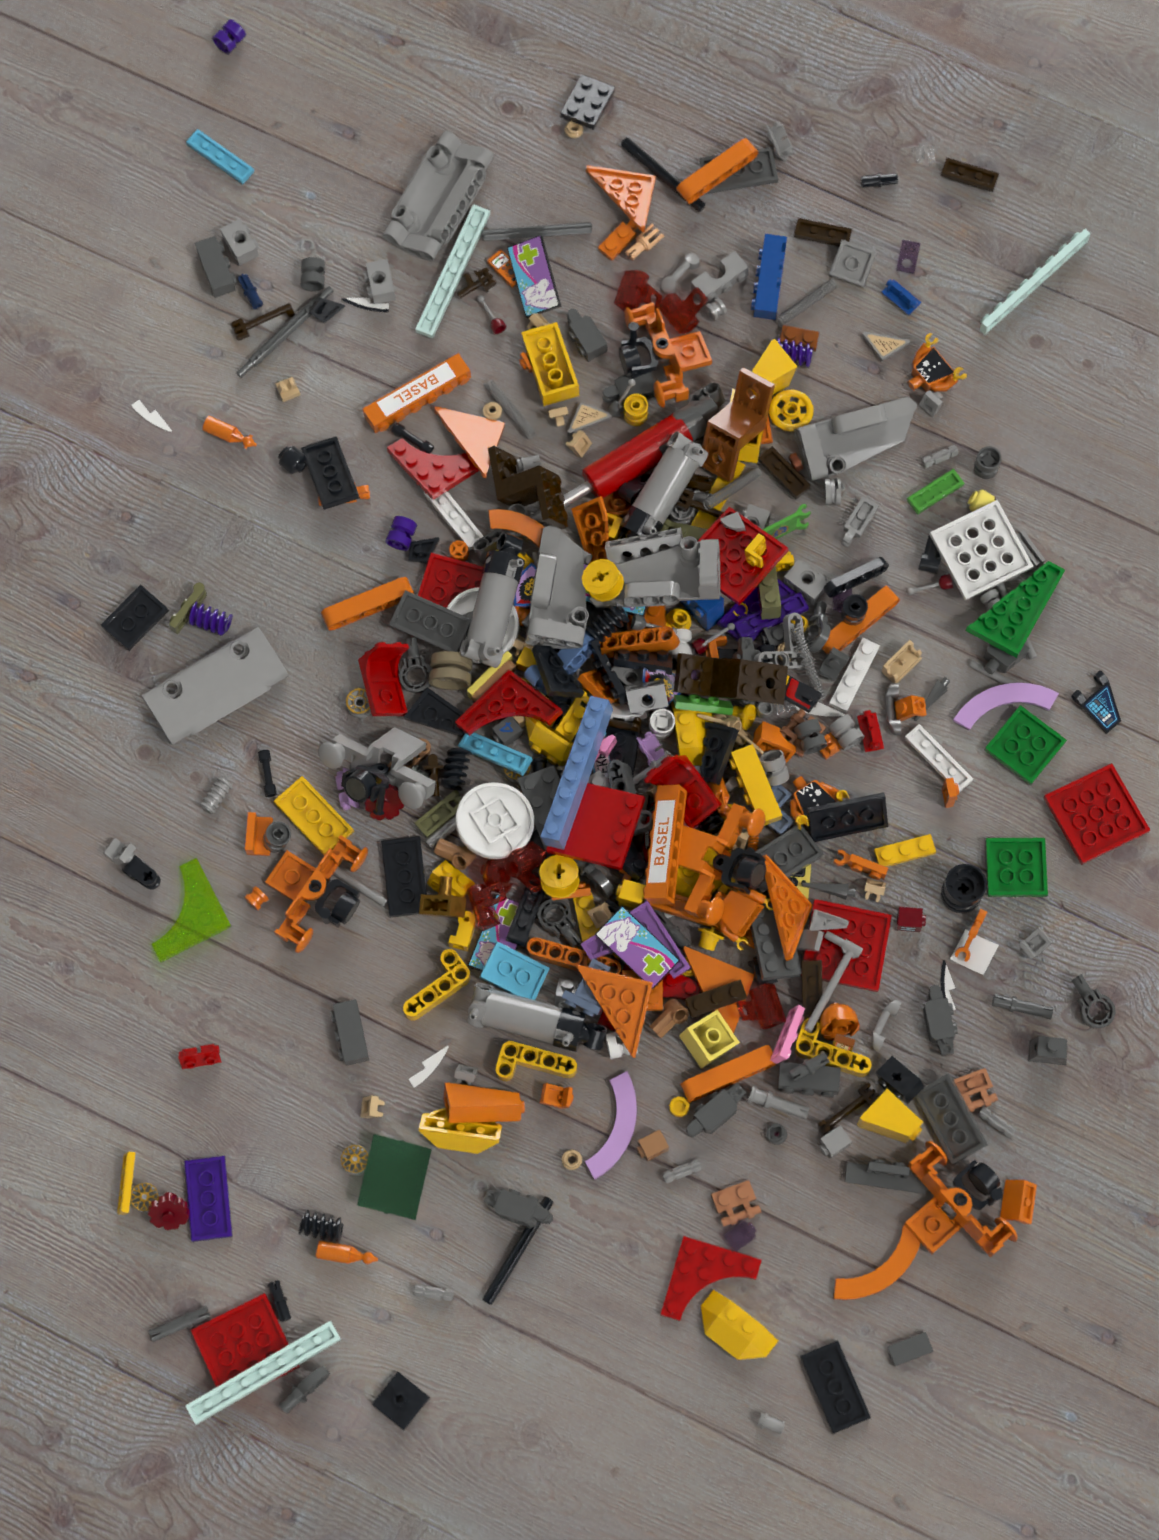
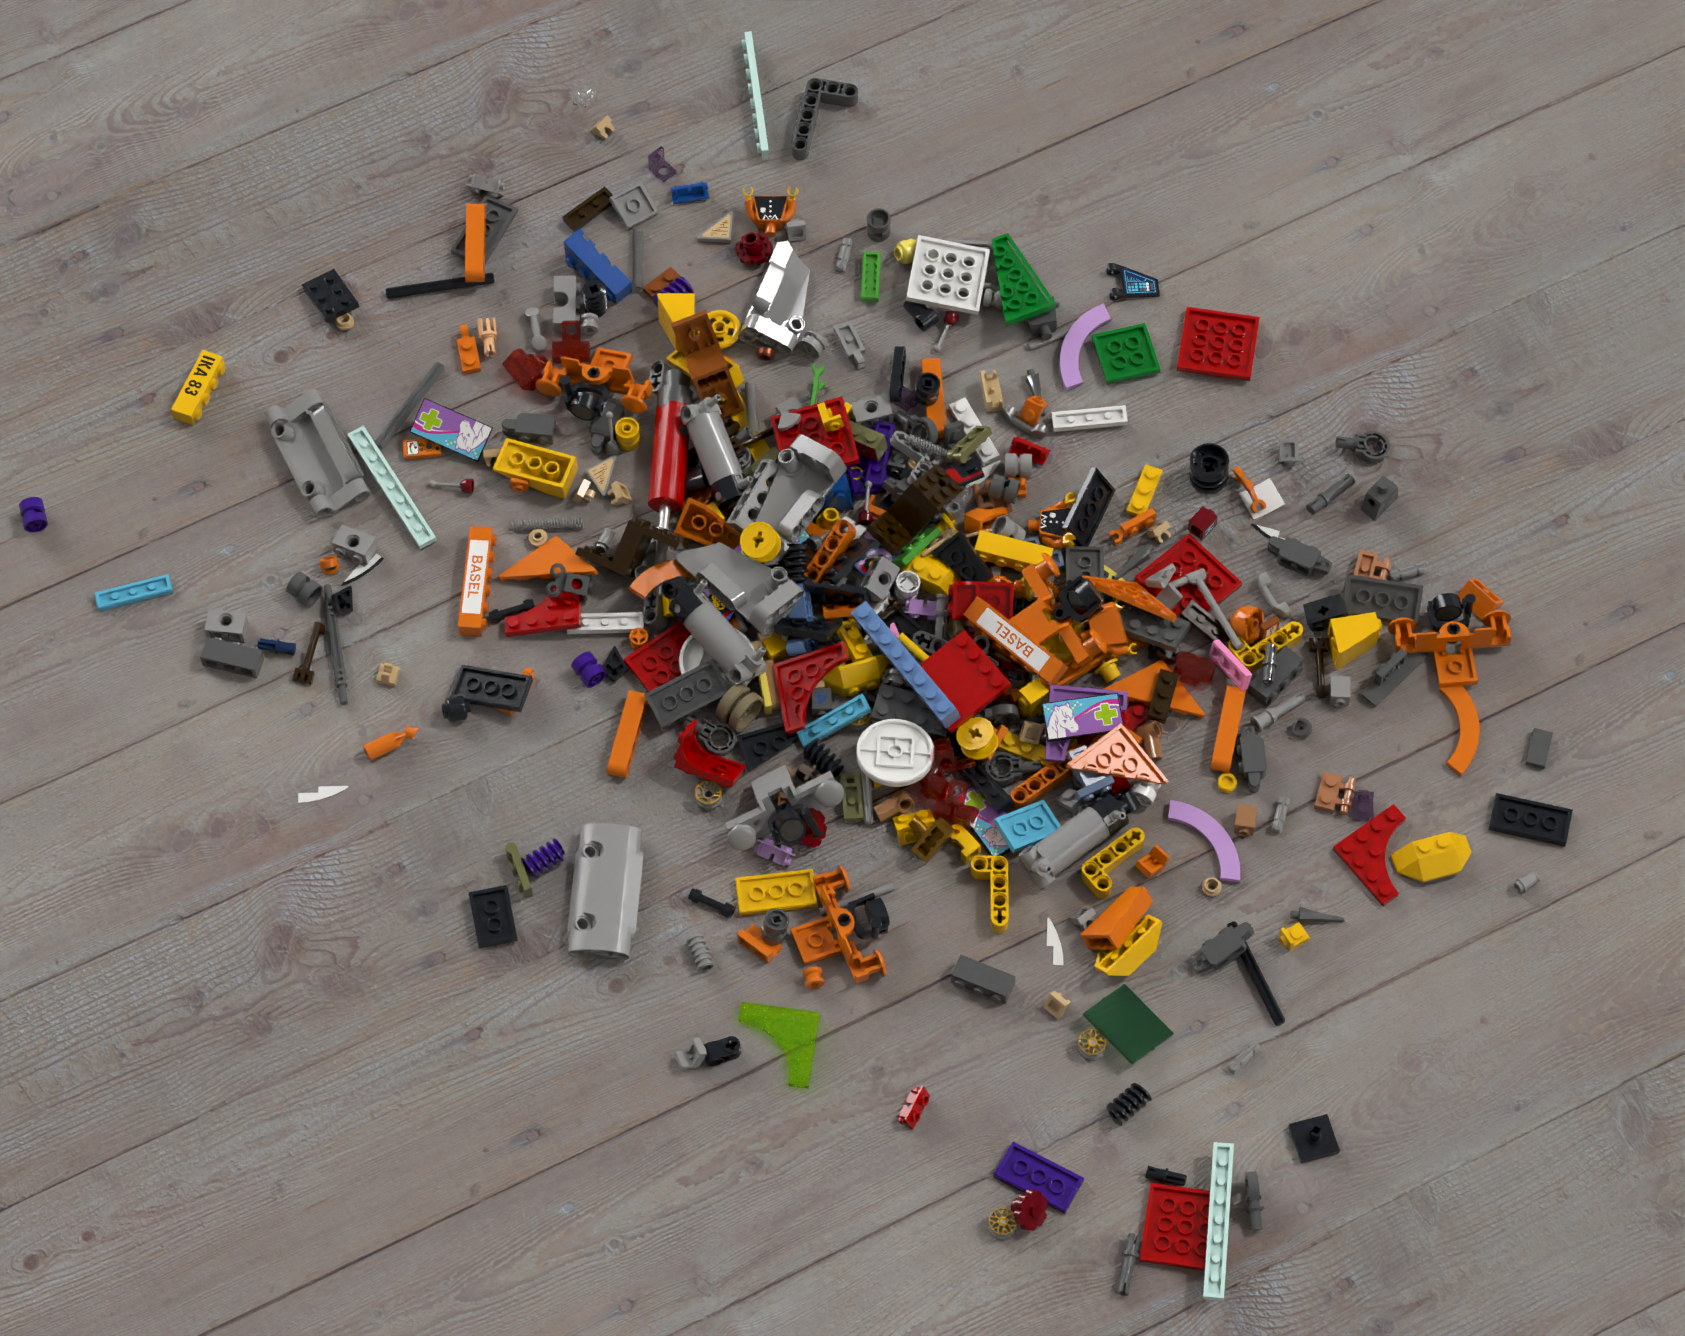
camera: 55 degrees left, 10 degrees down
yellow tile [117,1151,136,1215] -> none
orange wheel [316,1240,378,1264] -> none
black tile [381,836,427,918] -> none
dark brown arm [456,267,497,299] -> none
orange tile [586,165,656,232] -> none
light yellow slope [679,1010,740,1069] -> none
dark brown plate [758,446,811,500] -> none
black axle [861,173,898,188] -> none
dark brown plate [941,157,999,192] -> none
orange plate [942,778,959,808] -> none
green plate [985,838,1048,897] -> none
none -> yellow brick [171,350,226,426]
none -> orange tile [319,556,339,575]
none -> dark grey piece [546,563,594,603]
none -> black piece [582,280,608,318]
none -> tan tile [590,115,615,139]
none -> dark red plant [735,232,773,266]
none -> dark grey beam [792,78,858,160]
none -> yellow piece [897,633,930,662]
none -> olive plate [947,426,992,463]
none -> yellow bracket [1278,922,1310,952]
none -> dark grey piece [1290,907,1345,924]

